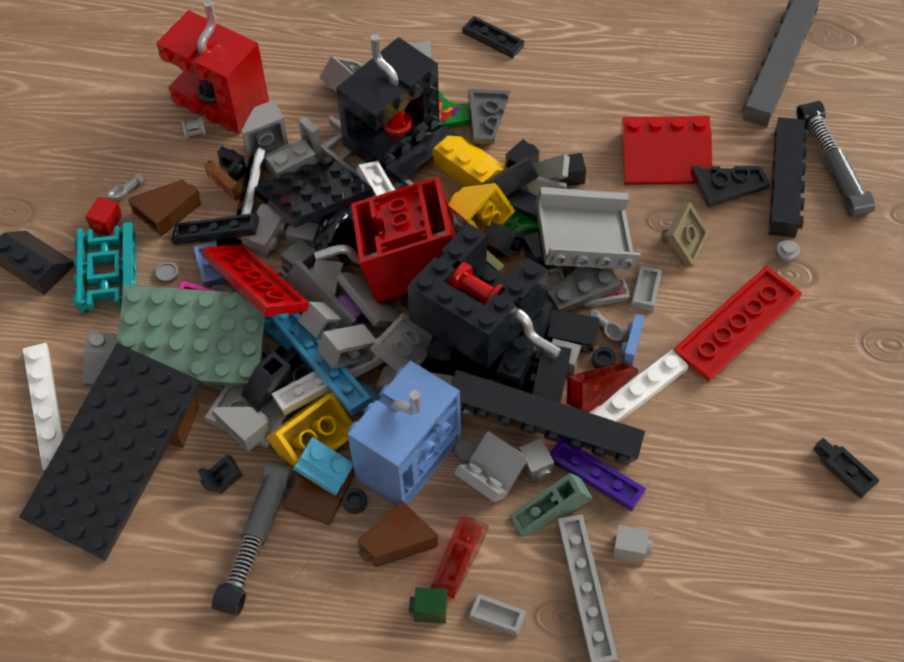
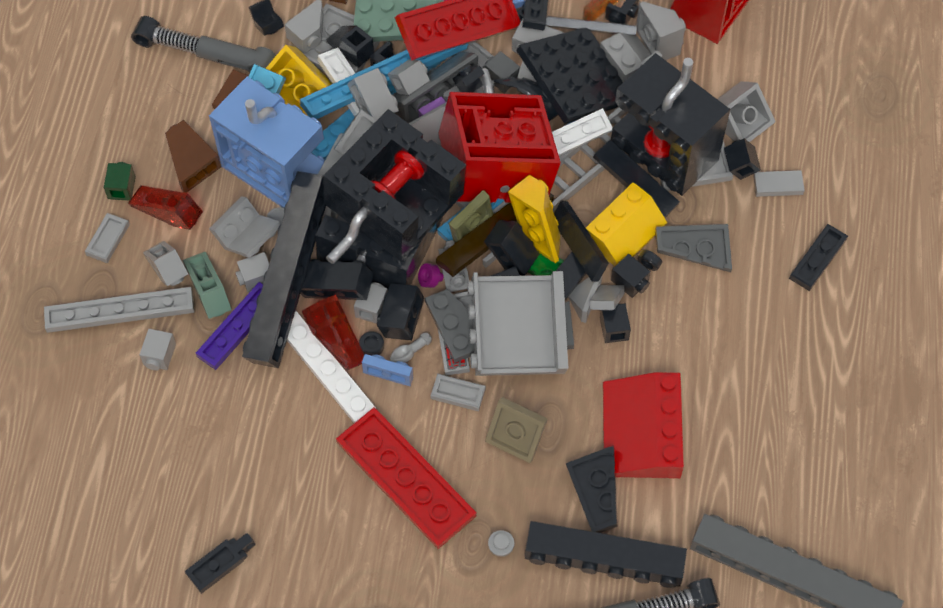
camera: 90 degrees right, 5 degrees up
green tile [429,91,470,131] -> none
none -> light grey slope [143,241,188,286]
none -> black bracket [452,64,485,93]
none -> black tile [637,249,663,271]

